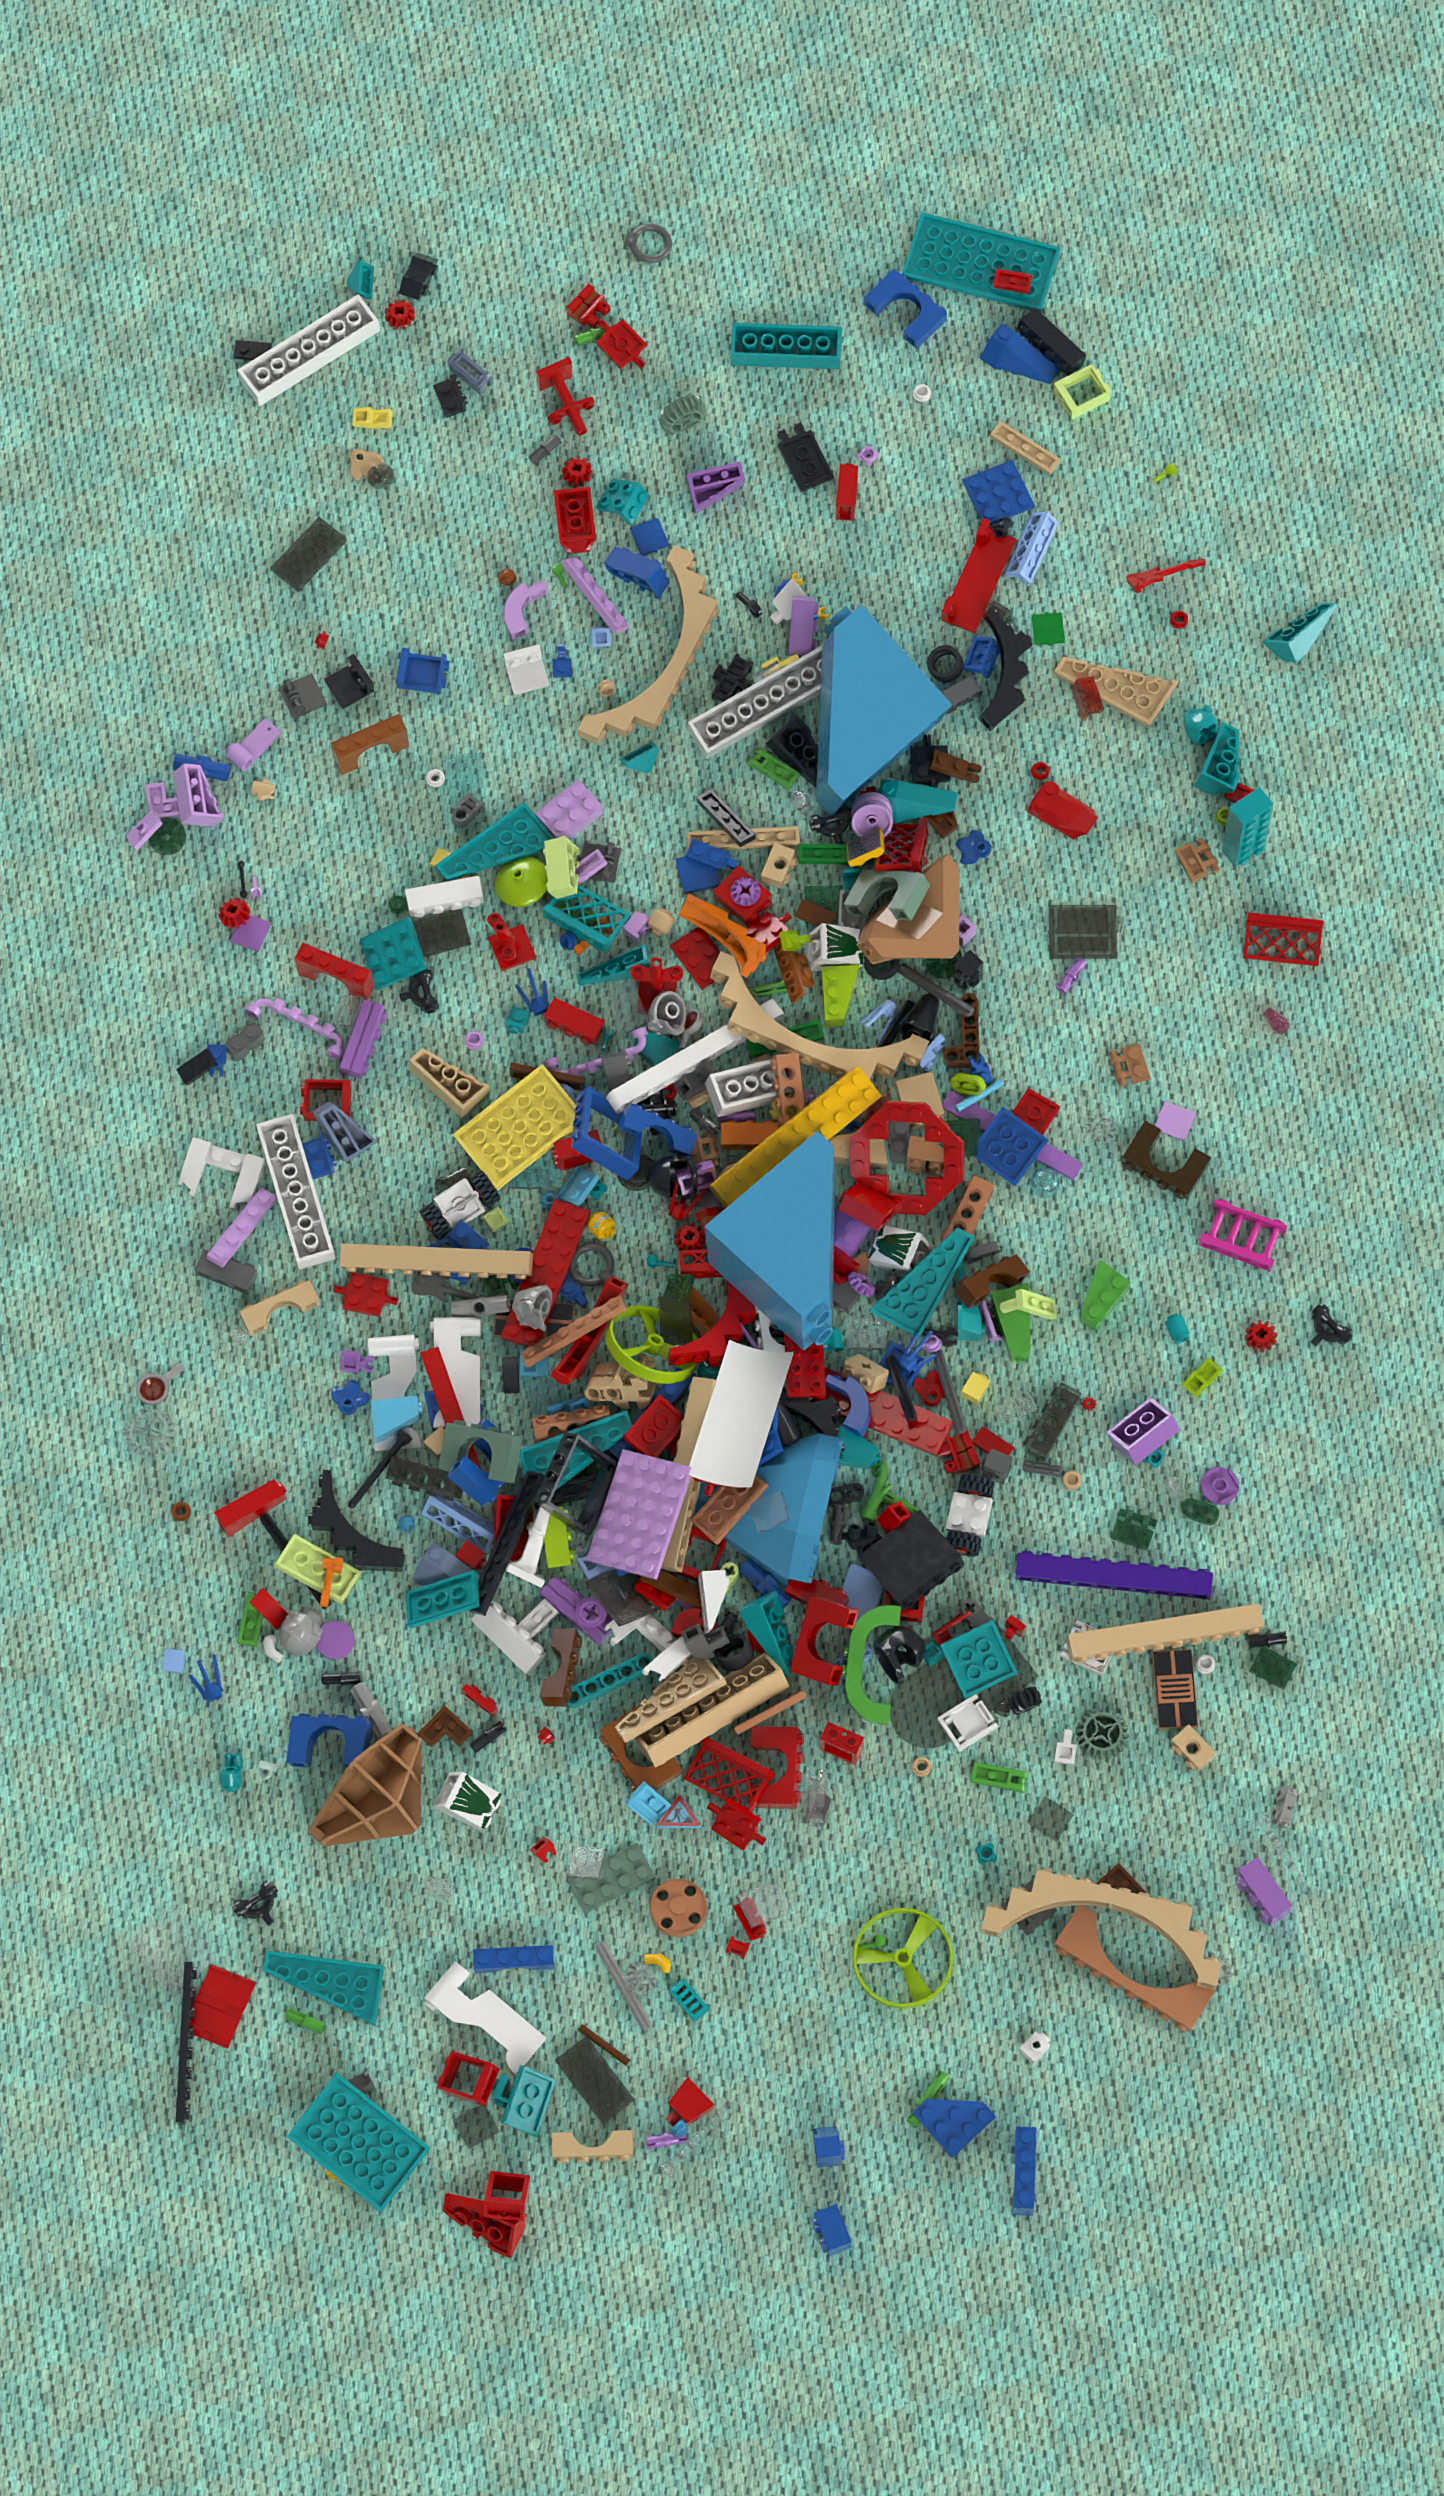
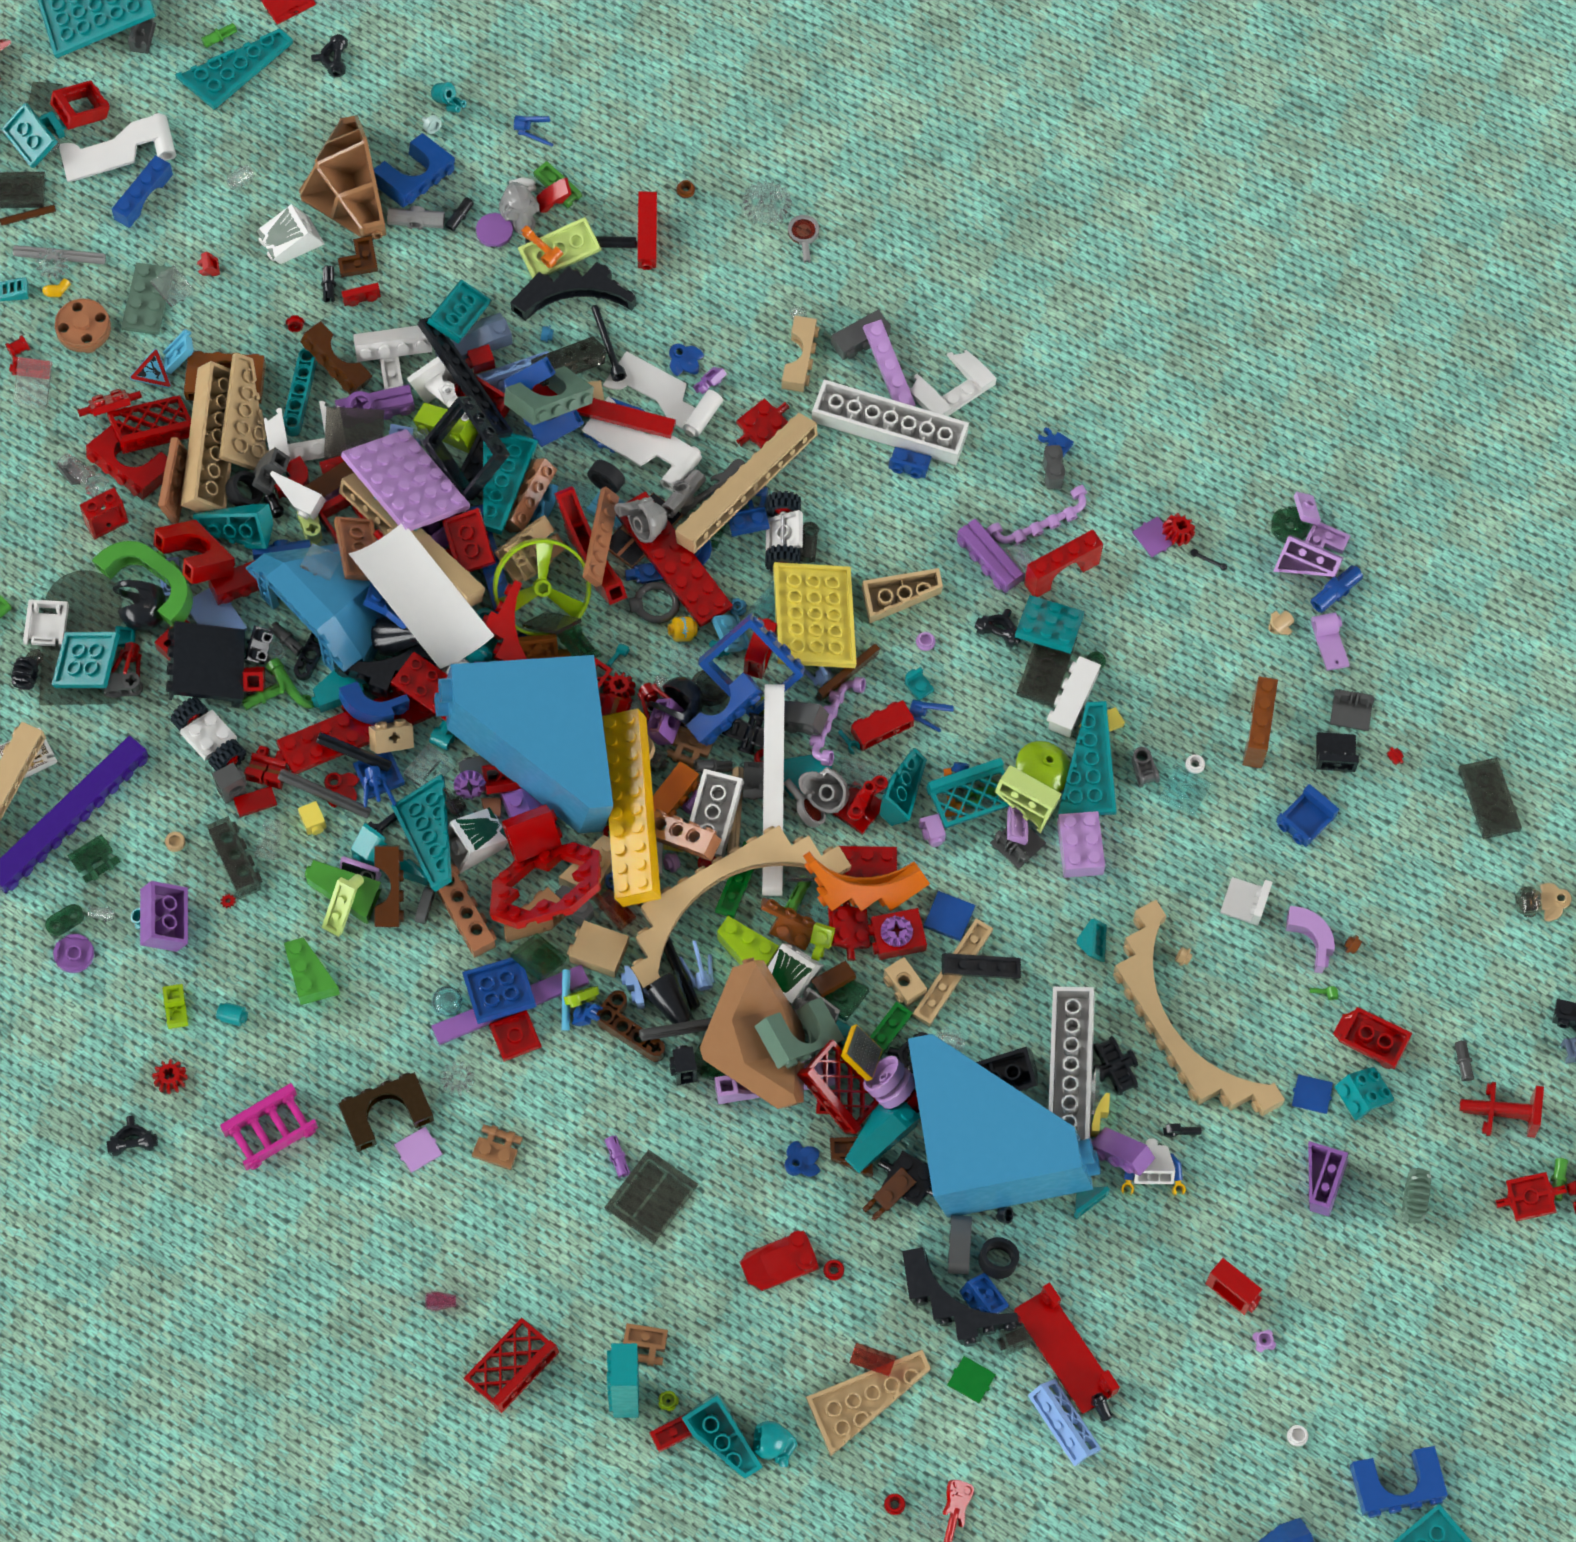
camera: 120 degrees right, 5 degrees down
light blue slope [163,1649,185,1673] -> none
black plate [176,1048,218,1085] -> none
lavender hand [250,876,262,902] -> none
red window [300,1079,352,1121] -> none
sand blue wedge [312,1102,378,1162] -> none
medium azure slope [371,1396,423,1443] -> none
yellowish green tile [482,1206,509,1232] -> none
red piece [487,913,537,972] -> none
blue plate [552,645,572,678] -> none
red gear [562,455,593,487] -> none
lavender plate [562,558,629,633] -> none
light blue slope [591,627,611,647] -> none
blue wedge [604,546,670,599] -> none
tan head [647,908,675,937] -> none
blue hinge [686,839,739,871] -> none
teal brick [731,323,842,369] -> none
bright green plate [746,748,800,790] -> none
black tile [777,421,834,492] -> none
tan plate [912,1757,932,1777] -> none
lavender plate [922,1335,942,1353] -> none
blue plate [962,460,1035,525] -> none
tan plate [990,421,1061,475] -> none
red tile [1004,1615,1027,1640] -> none
dark grey axle [1023,1460,1061,1477] -> none

